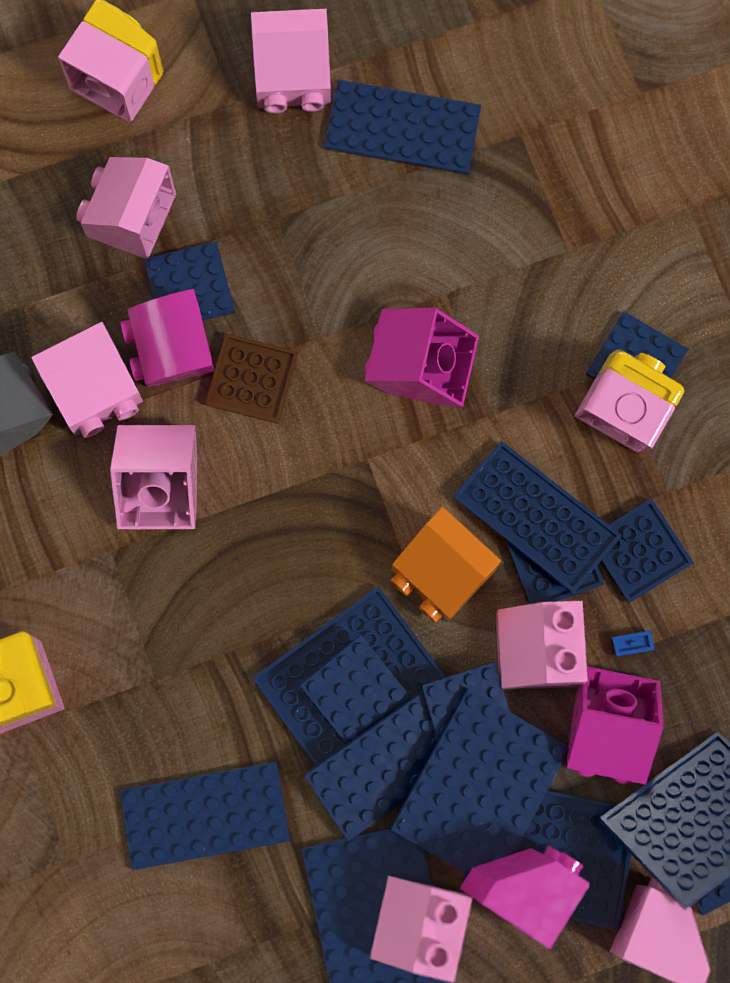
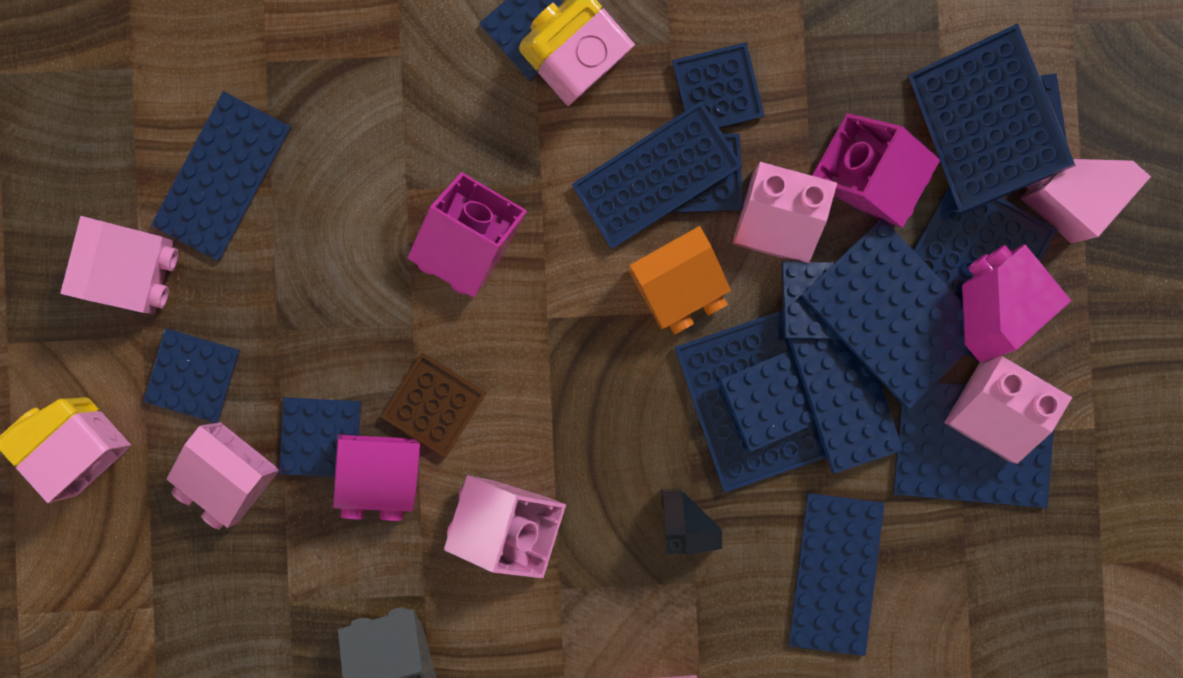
camera: 65 degrees left, 10 degrees up
bright pink slope [31,322,143,438] -> none
blue plate [612,631,655,657] -> none
none -> dark blue plate [143,328,240,423]
none -> black panel [661,489,722,555]

